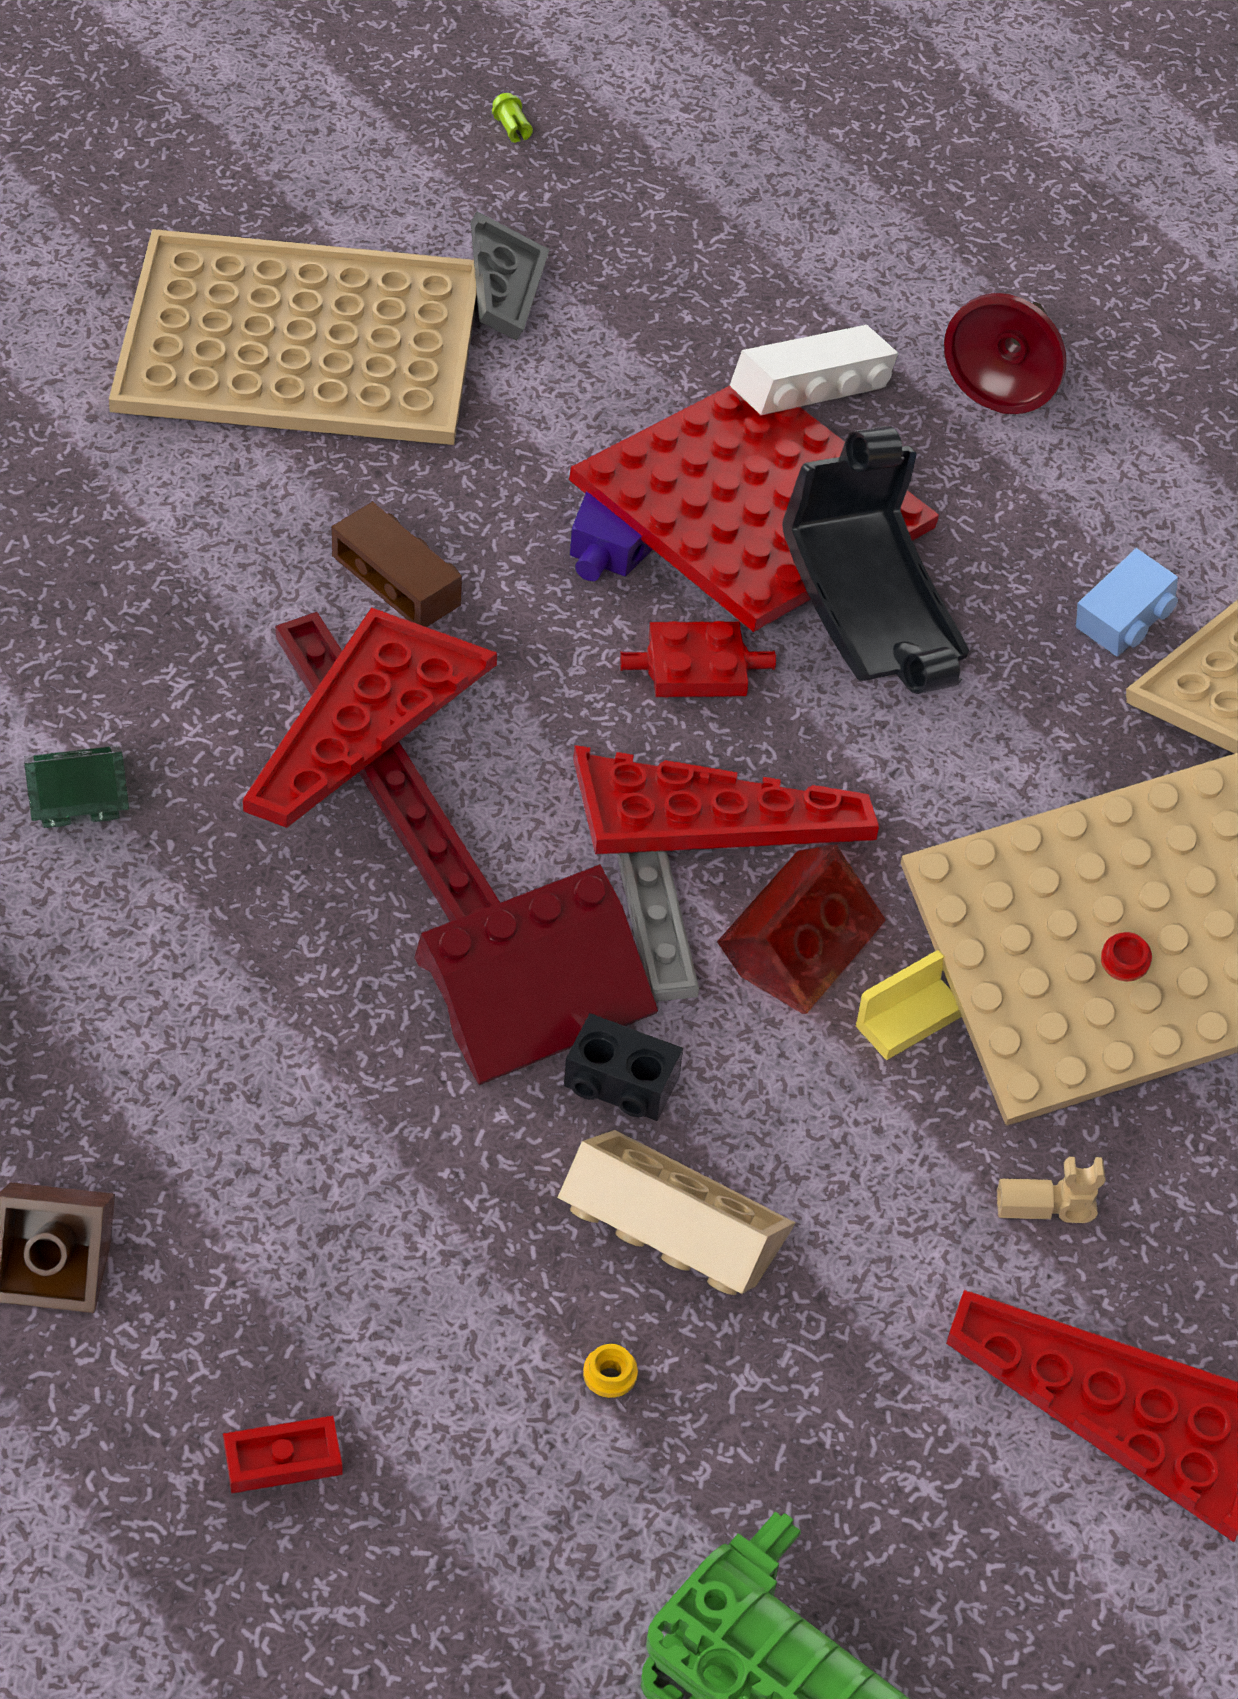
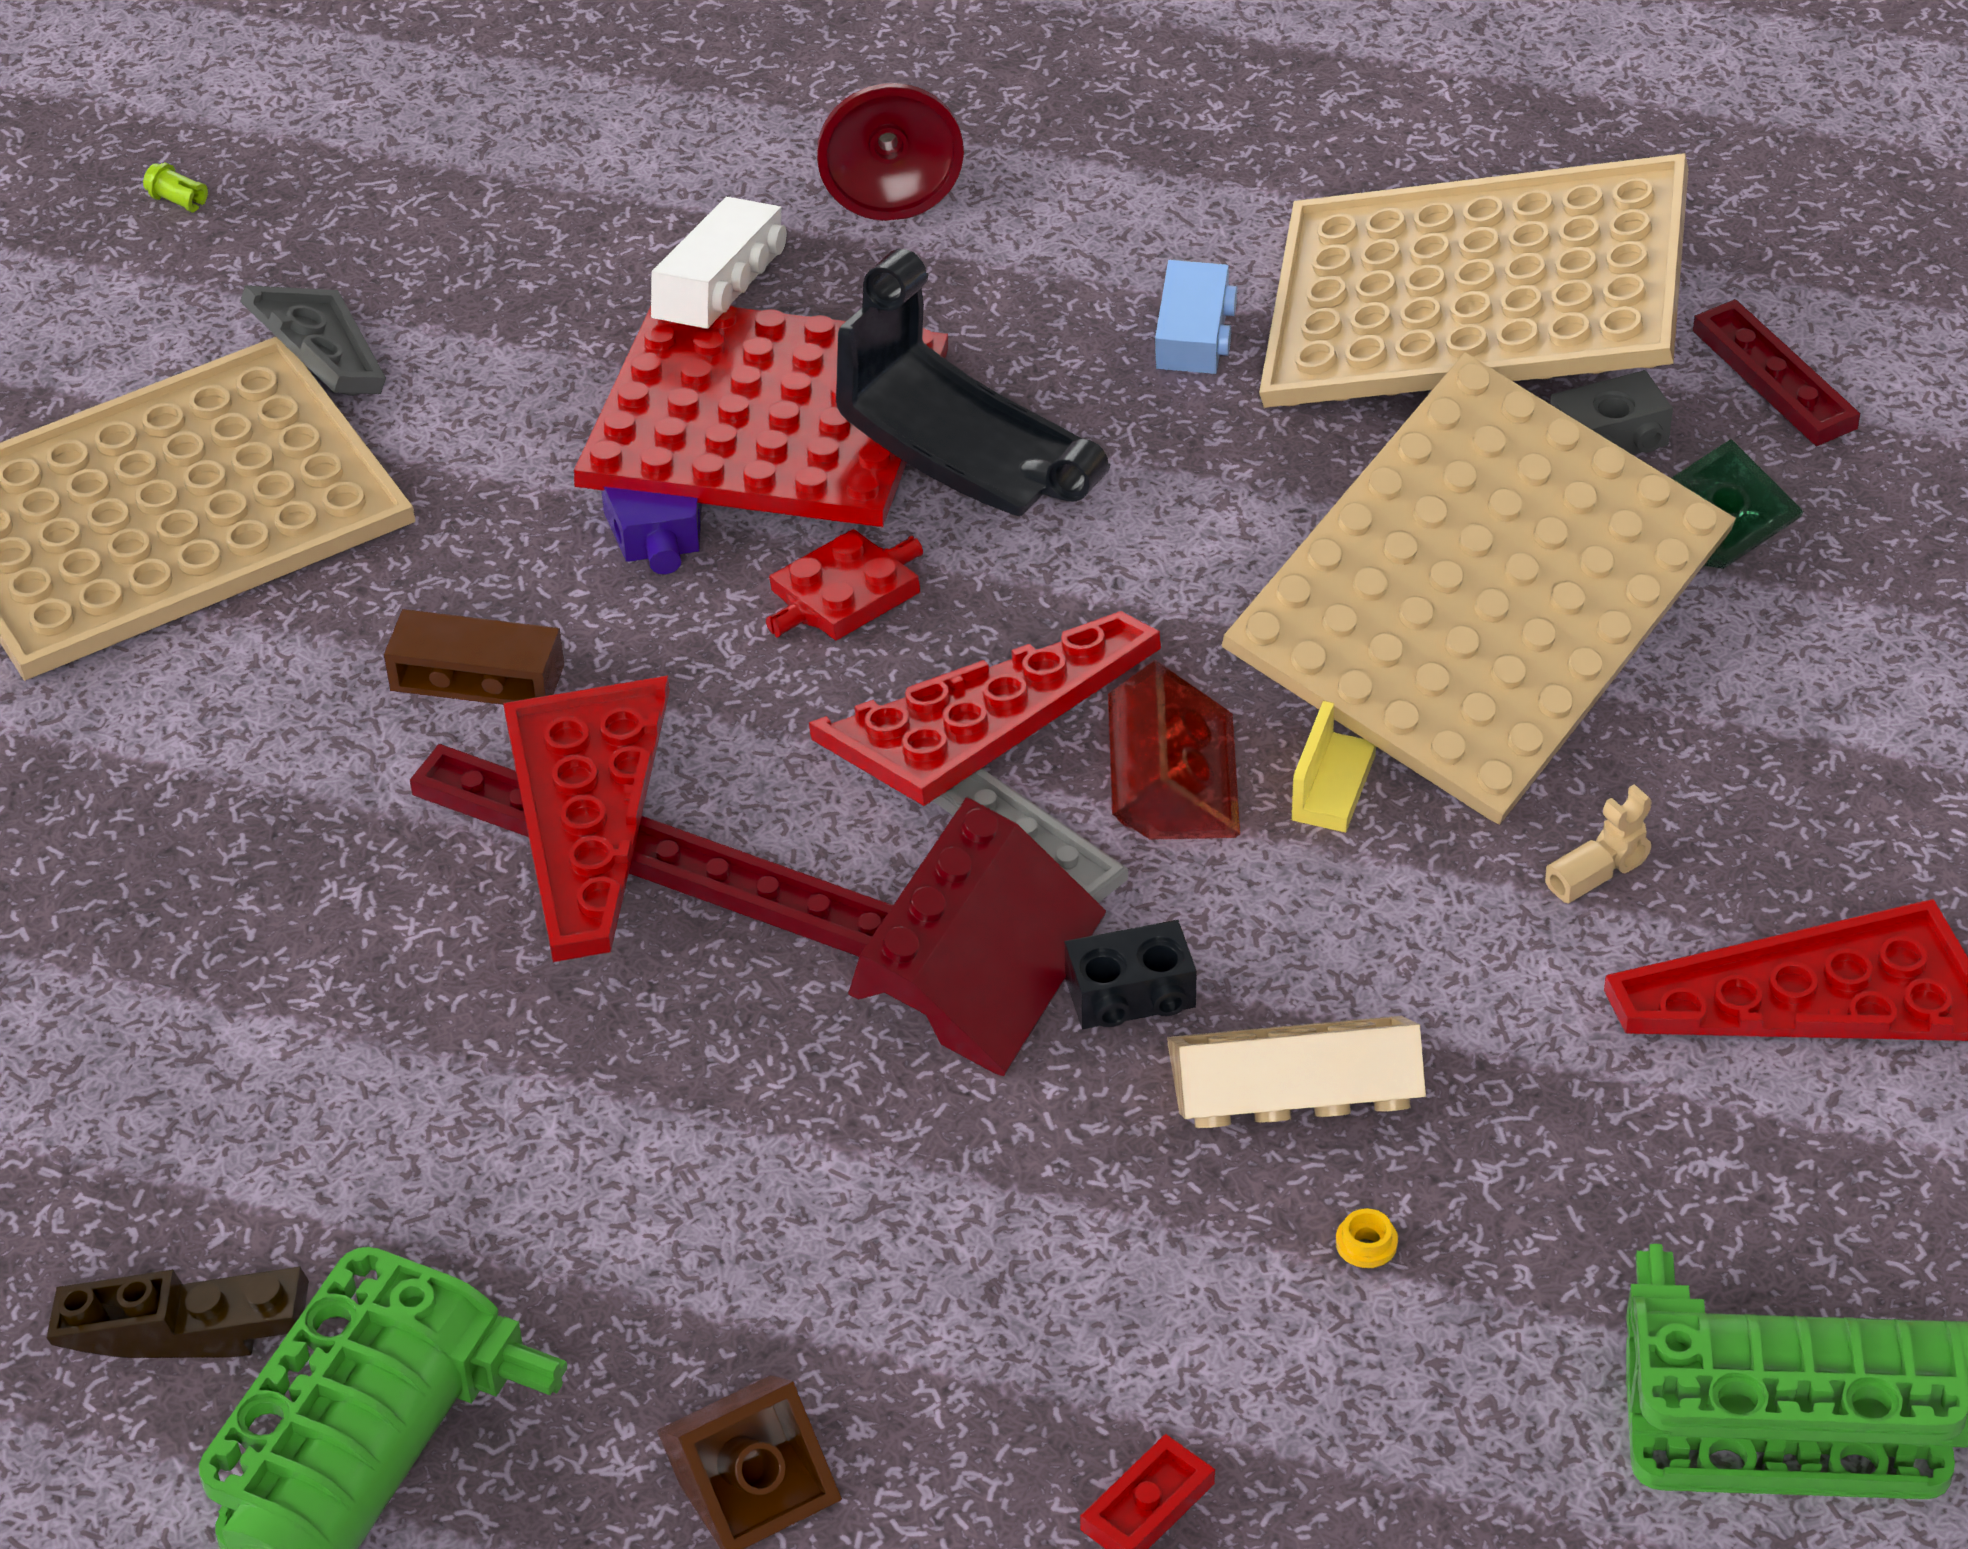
camera: 30 degrees left, 5 degrees down
clear green slope [24,745,129,828] -> none
red plate [1101,932,1152,982] -> none

